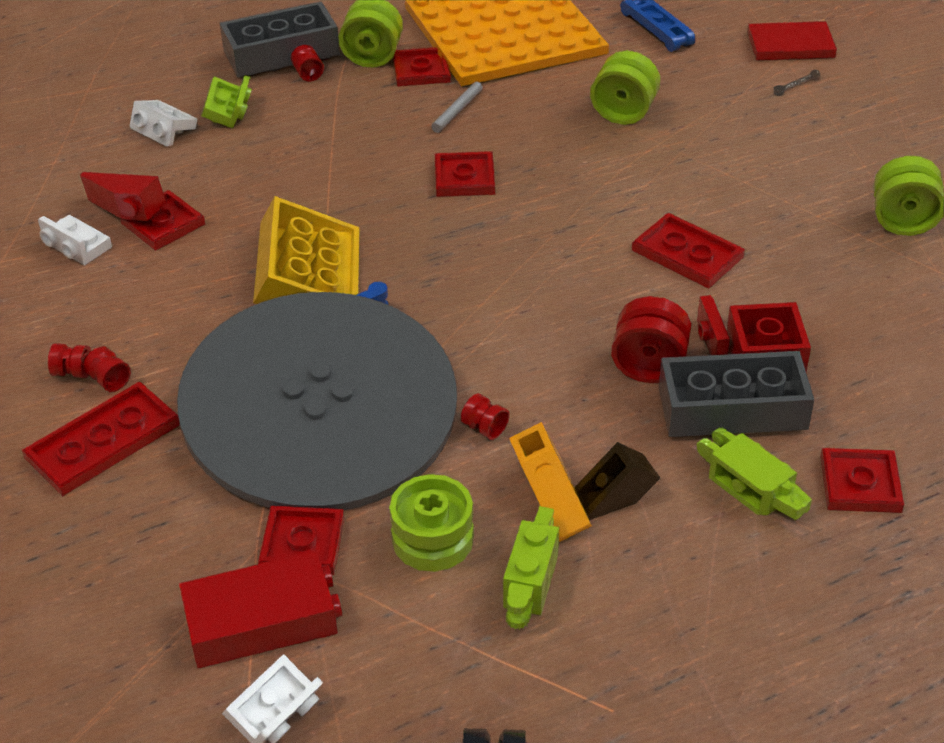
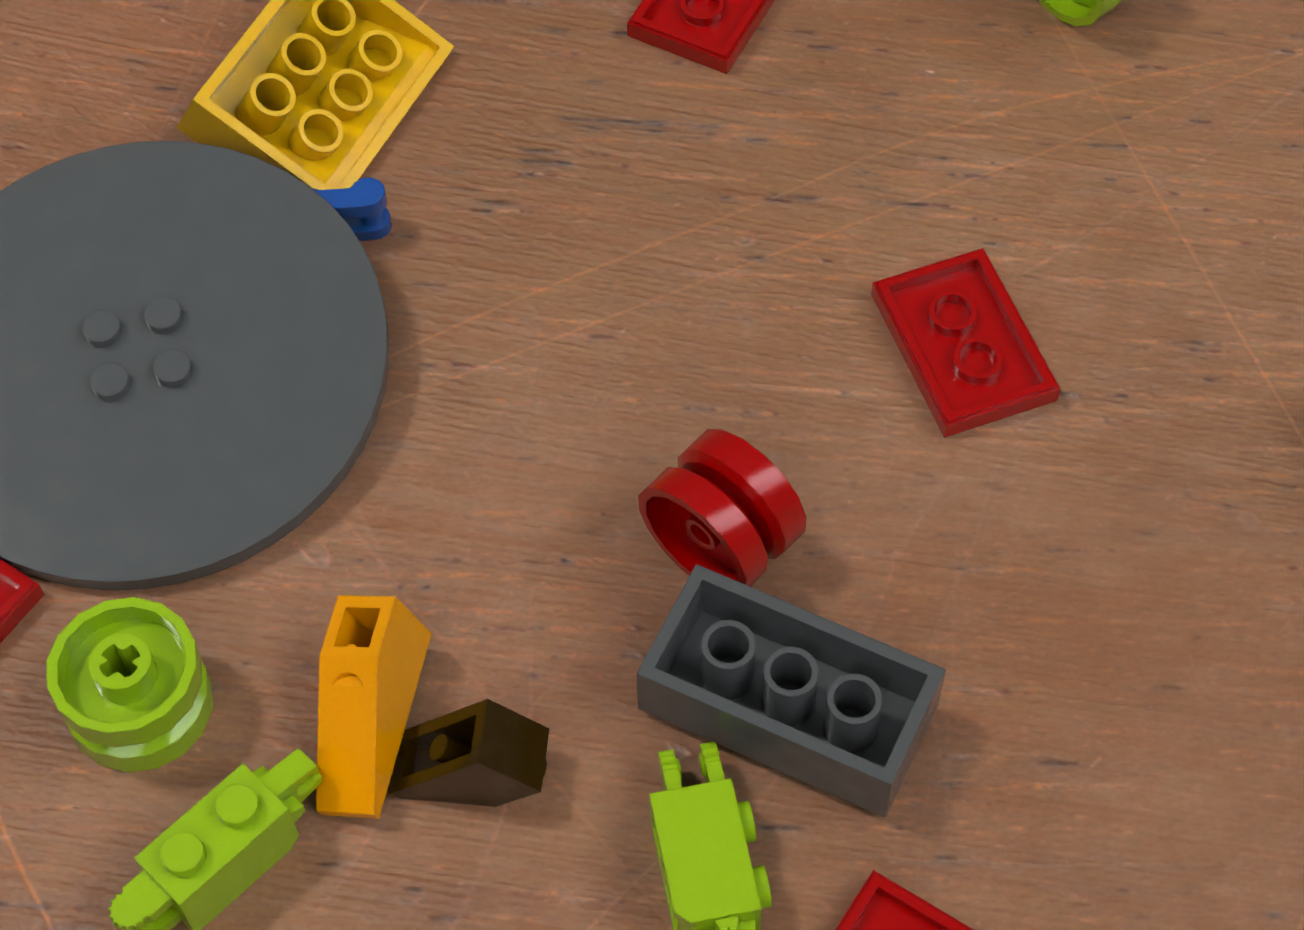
camera: 30 degrees right, 15 degrees up
red wheel [461,393,510,440] -> none
red plate [697,295,730,355] -> none
red brick [727,302,811,373] -> none

